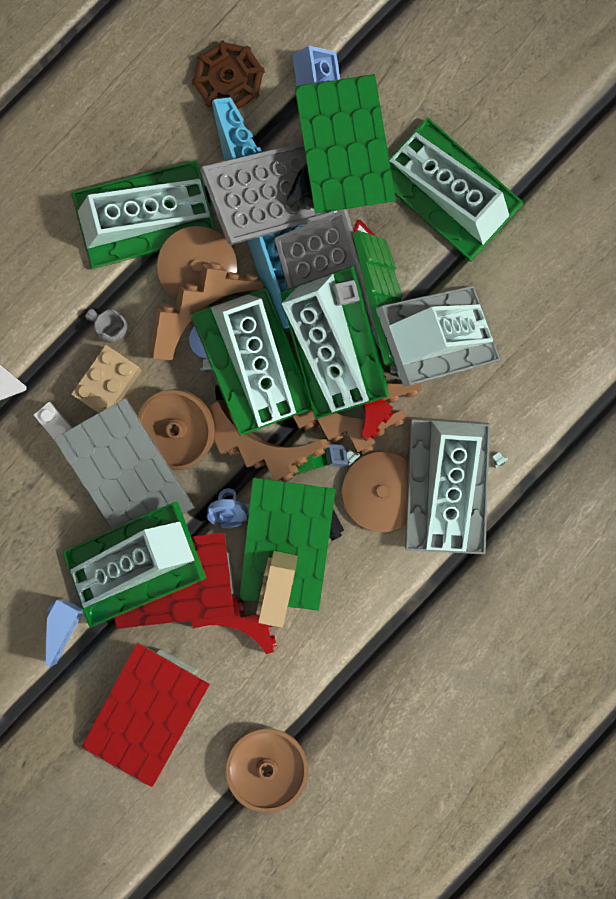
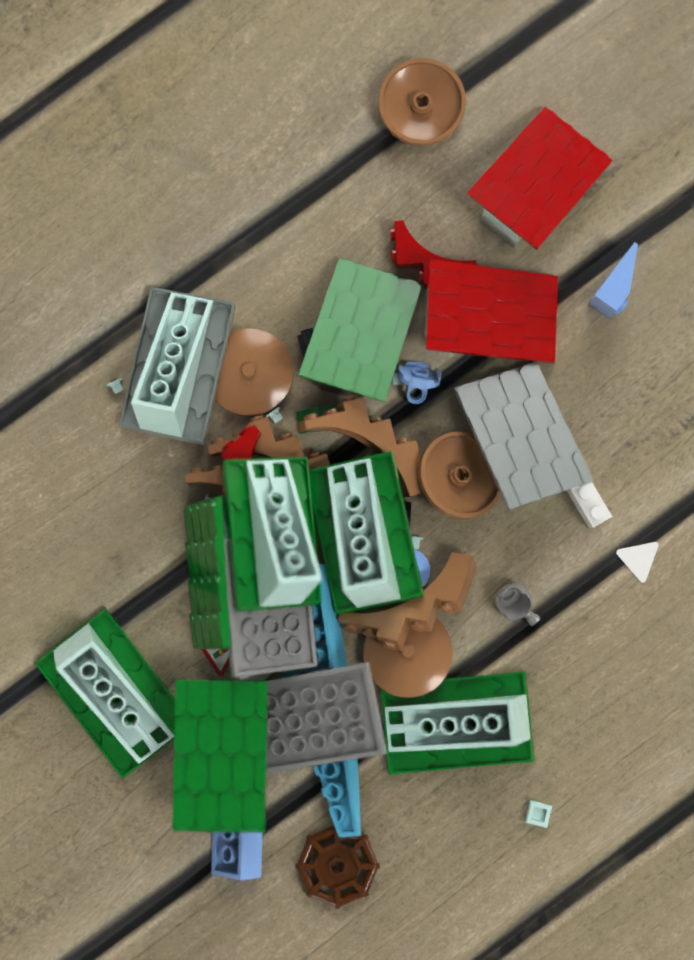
camera: 165 degrees left, 0 degrees up
piece [62,501,207,627] -> none
tan brick [72,345,142,413] -> none
tan brick [256,551,298,628] -> none
black arch [285,163,312,207] -> none
sand blue plate [325,444,348,467] -> none
light grey plate [333,280,360,306] -> none
piece [376,286,501,387] -> none
none -> light aqua tile [524,800,552,828]

